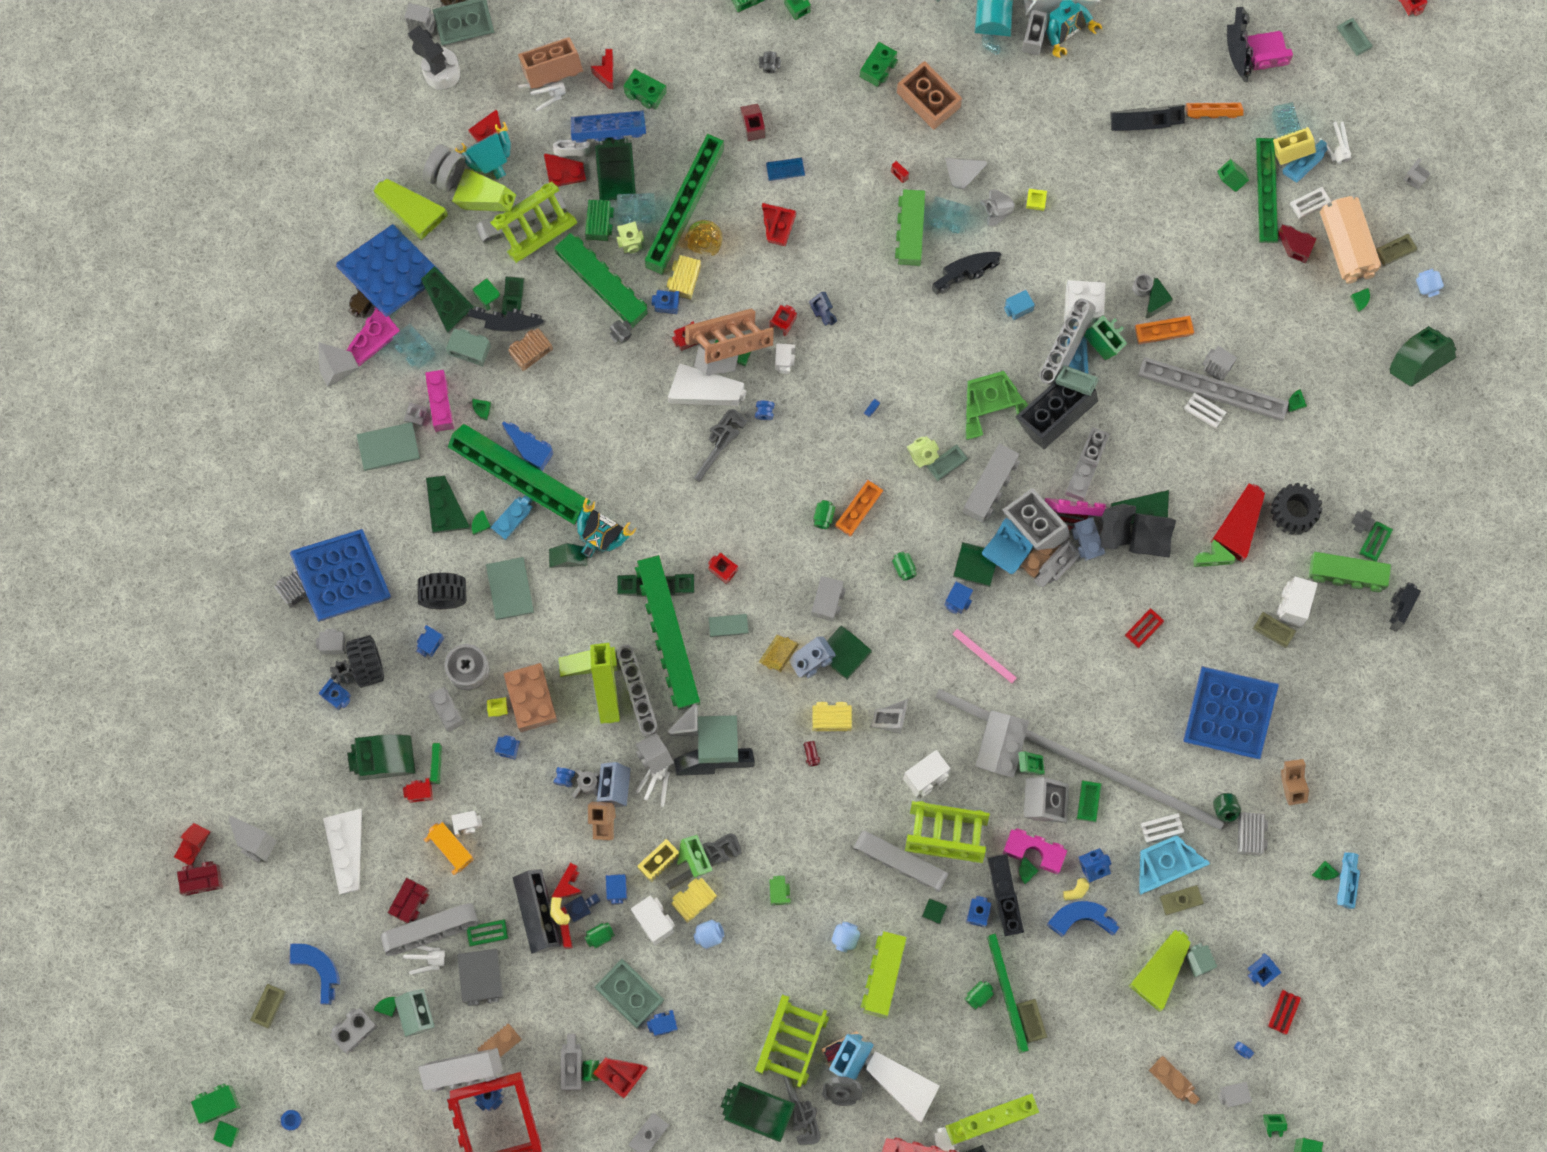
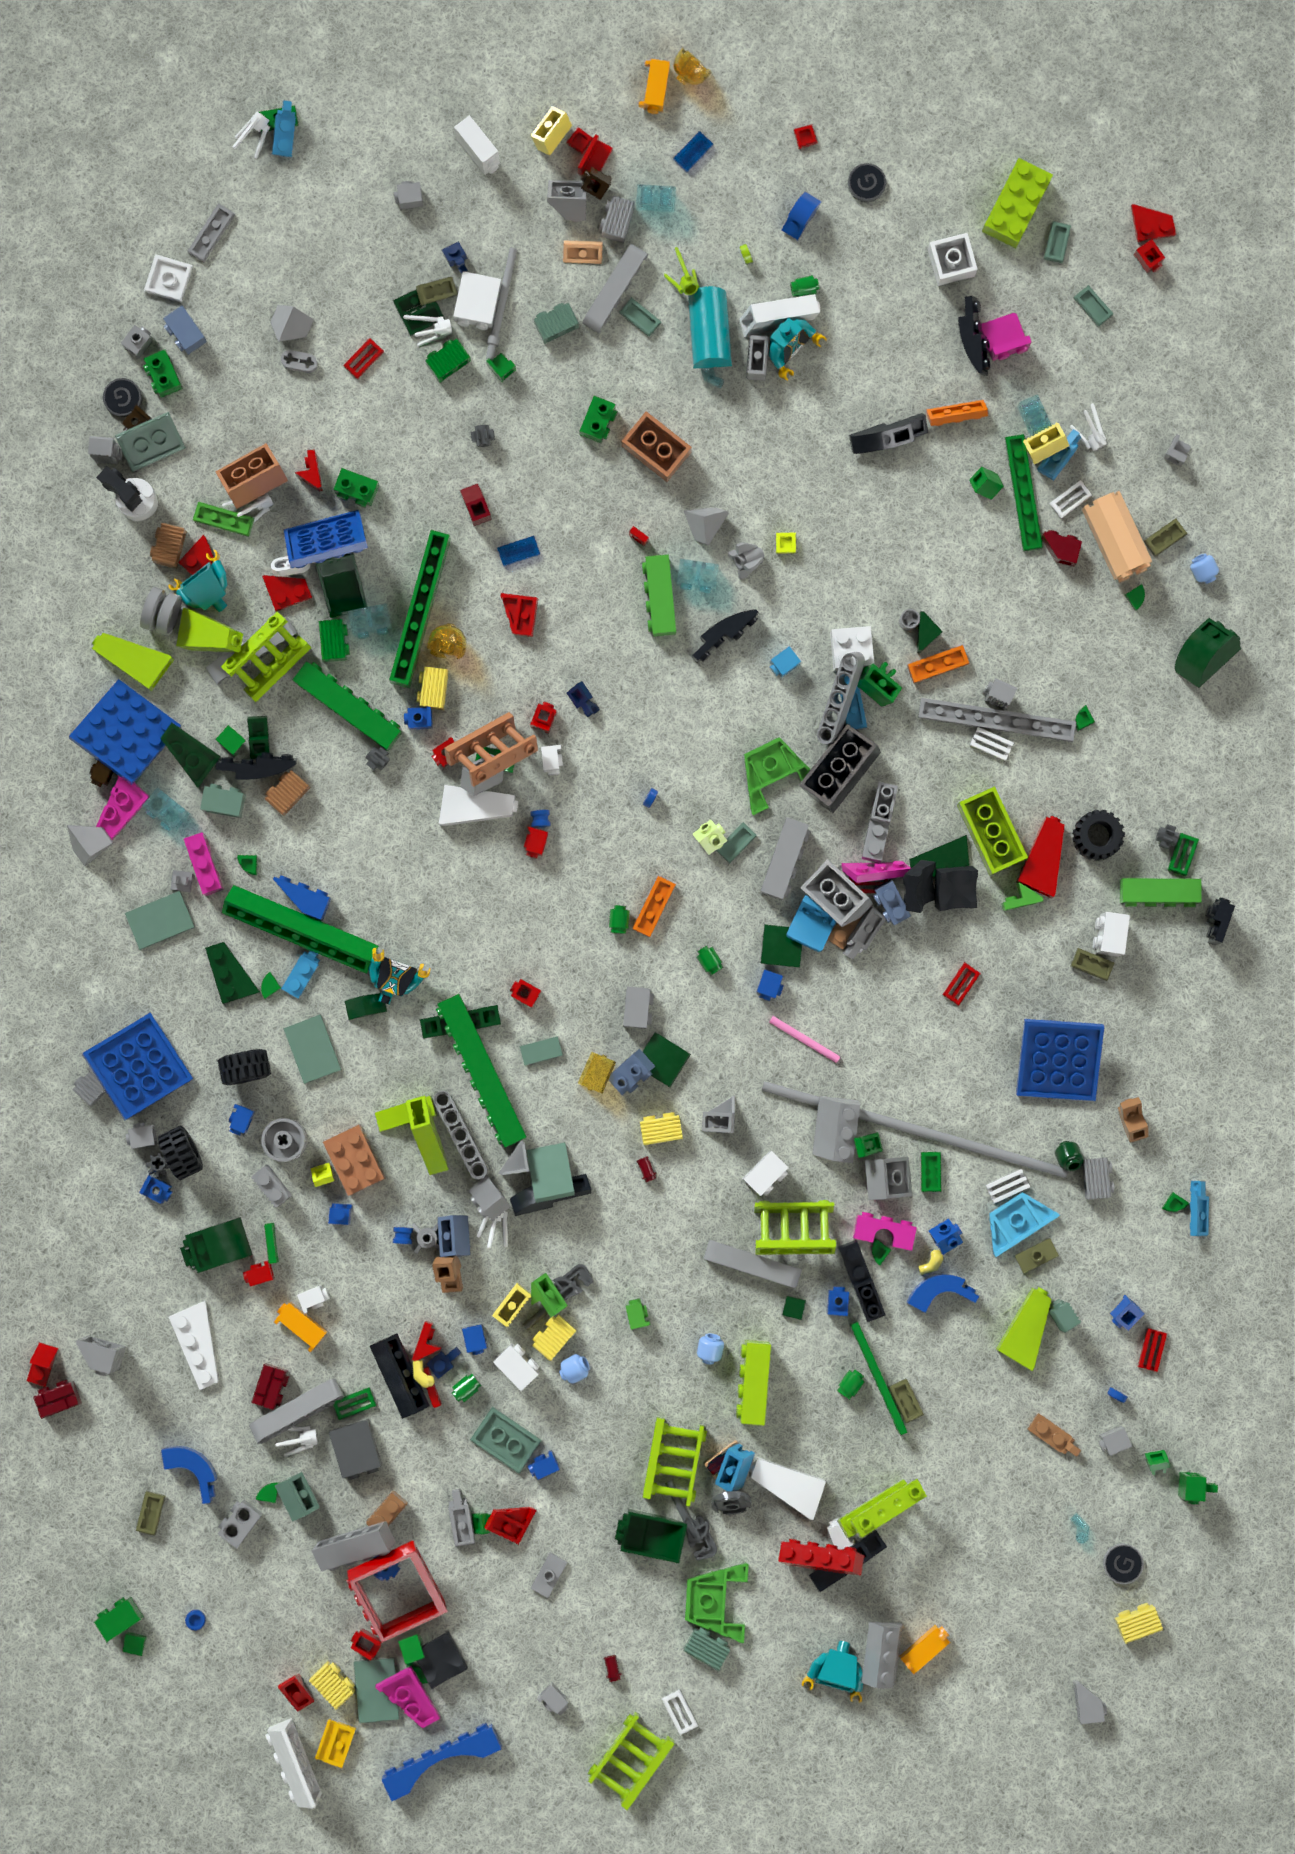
camera: 15 degrees left, 10 degrees up
yellowish green brick [616,222,644,253] -> none
dark grey piece [694,409,747,482] -> none
sand green tile [1056,365,1099,396] -> none
none -> medium nougat brick [150,523,187,569]
none -> bright green tile [193,502,255,537]
none -> red window [524,826,548,858]
none -> lime brick [957,786,1028,876]

